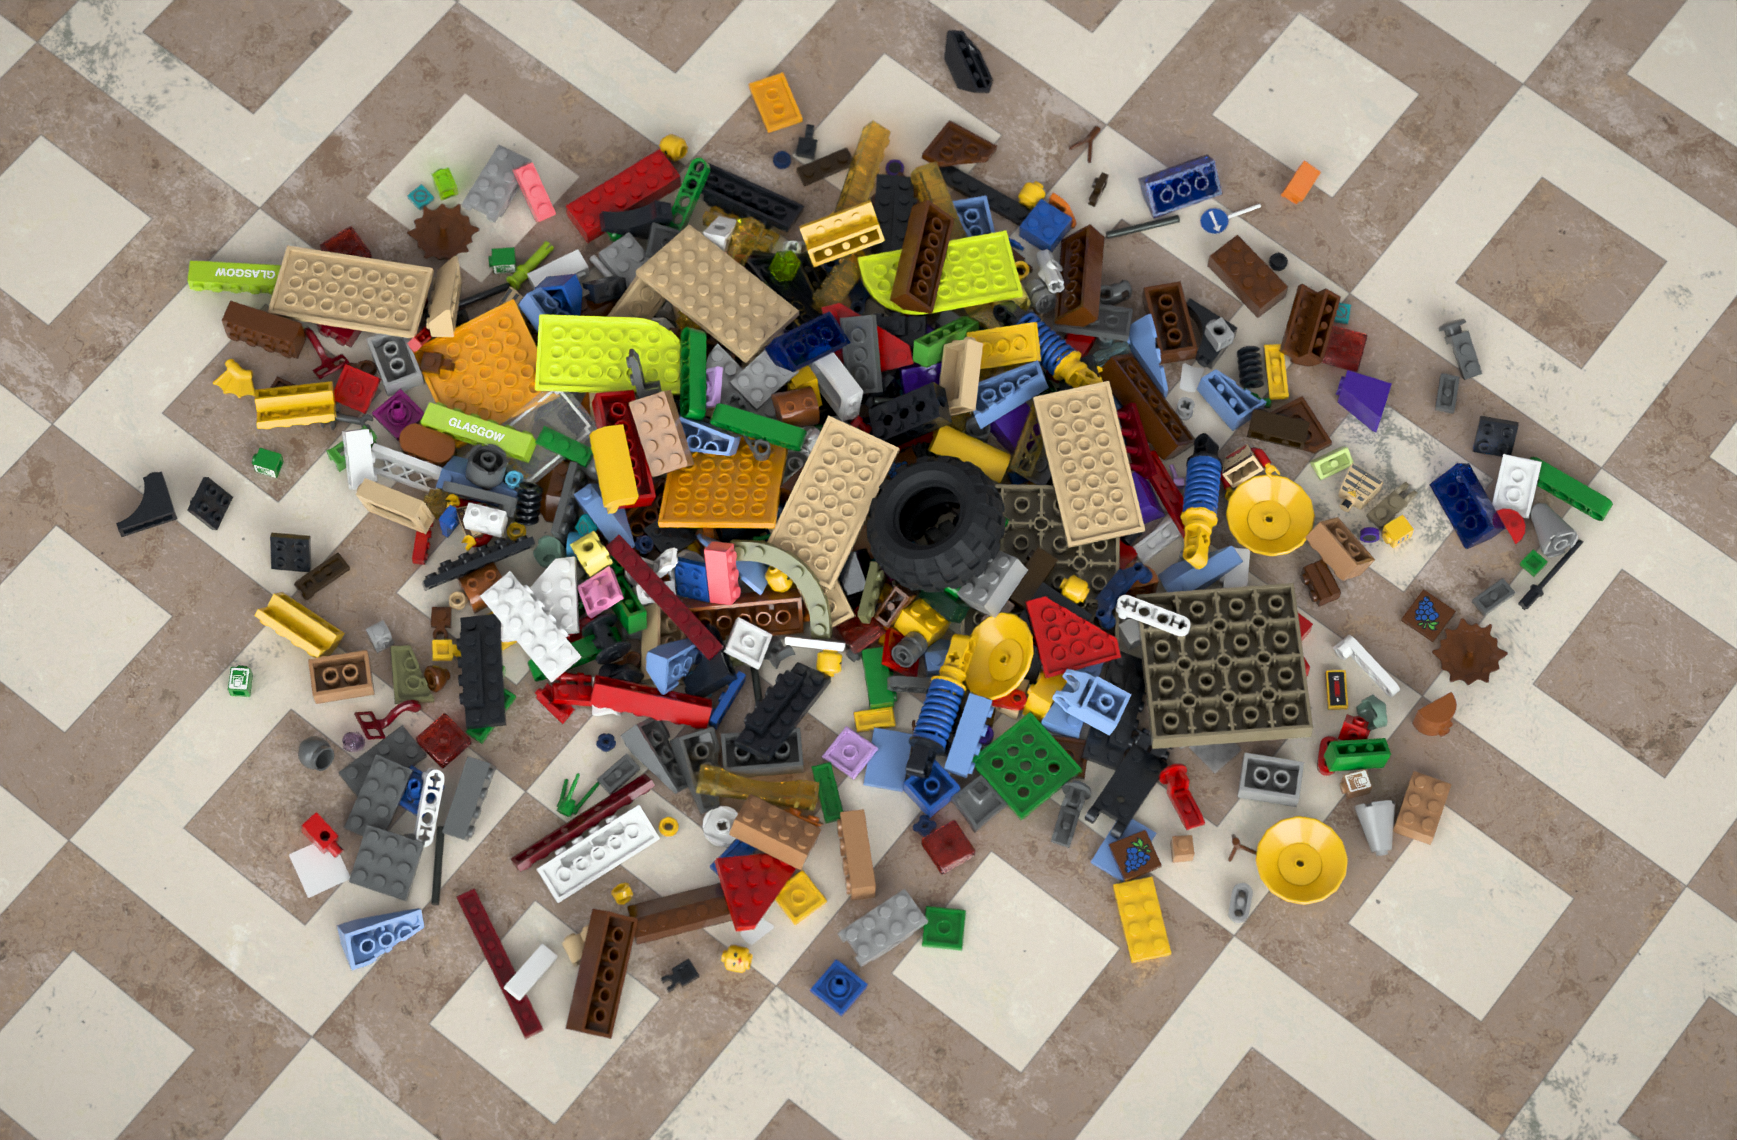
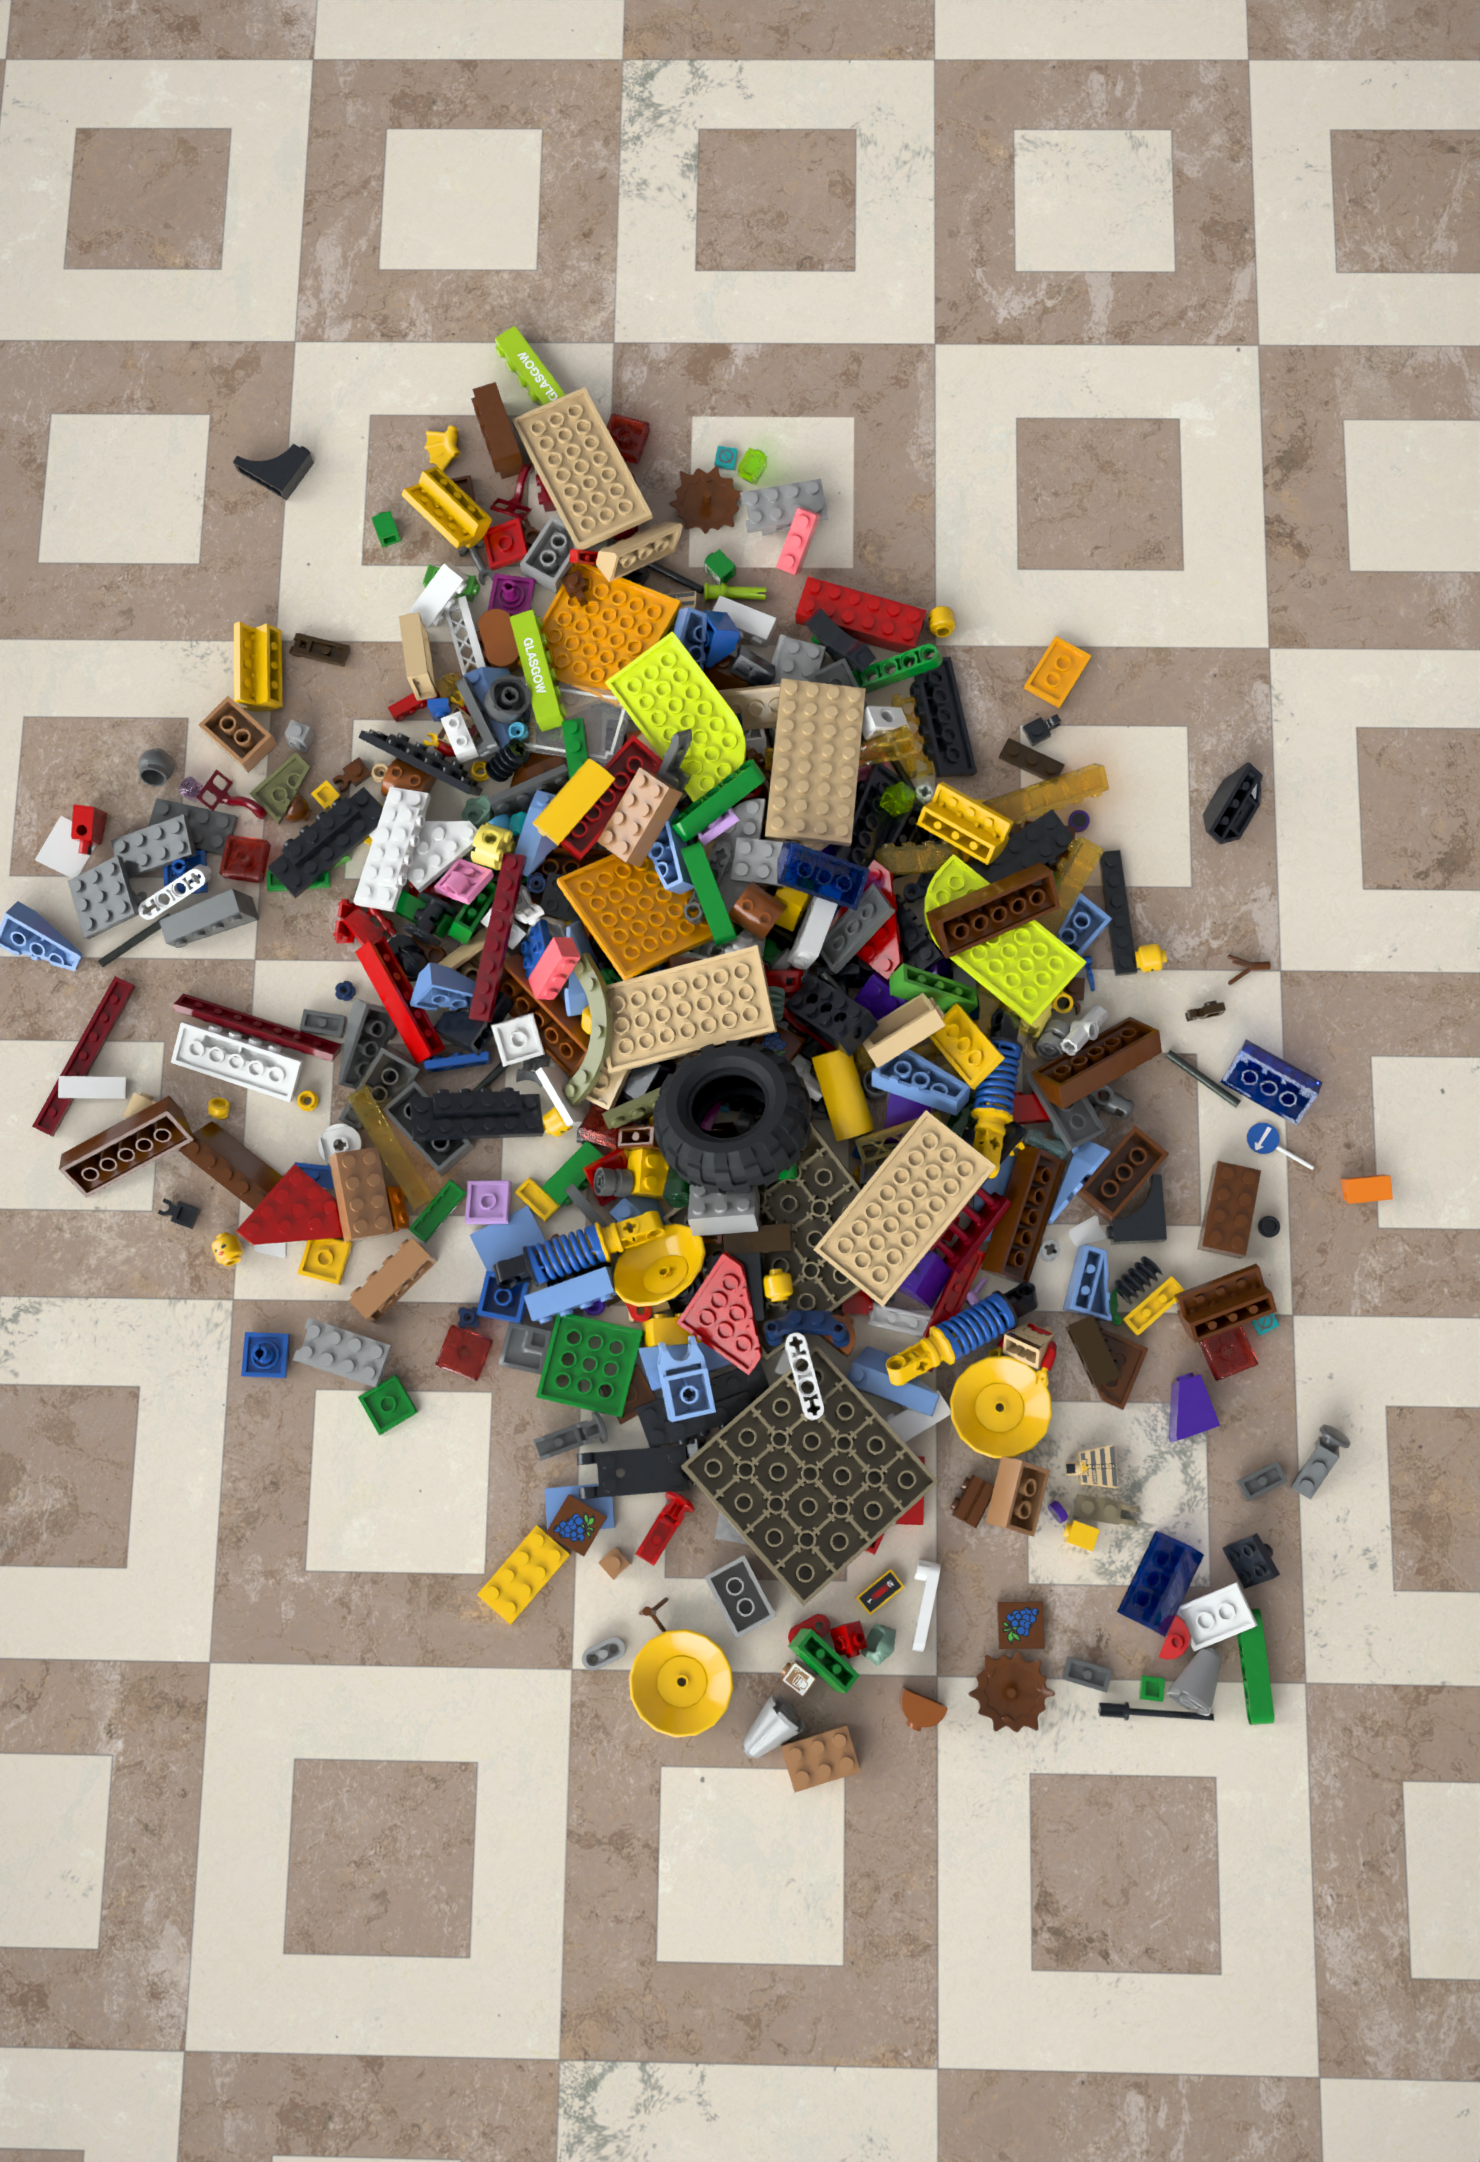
camera: 60 degrees right, 10 degrees up
black plate [187,477,233,530] -> none
green brick [228,665,253,697] -> none
black plate [270,532,311,572] -> none
green plant [556,773,599,817] -> none
dark blue plate [773,151,792,169] -> none
reddish brown plate [921,120,997,167] -> none
blue brick [1019,199,1072,252] -> none
orange slope [1049,192,1077,229] -> none
light grey brick [1204,317,1234,352] -> none
yellowish green slope [1310,446,1354,480] -> none

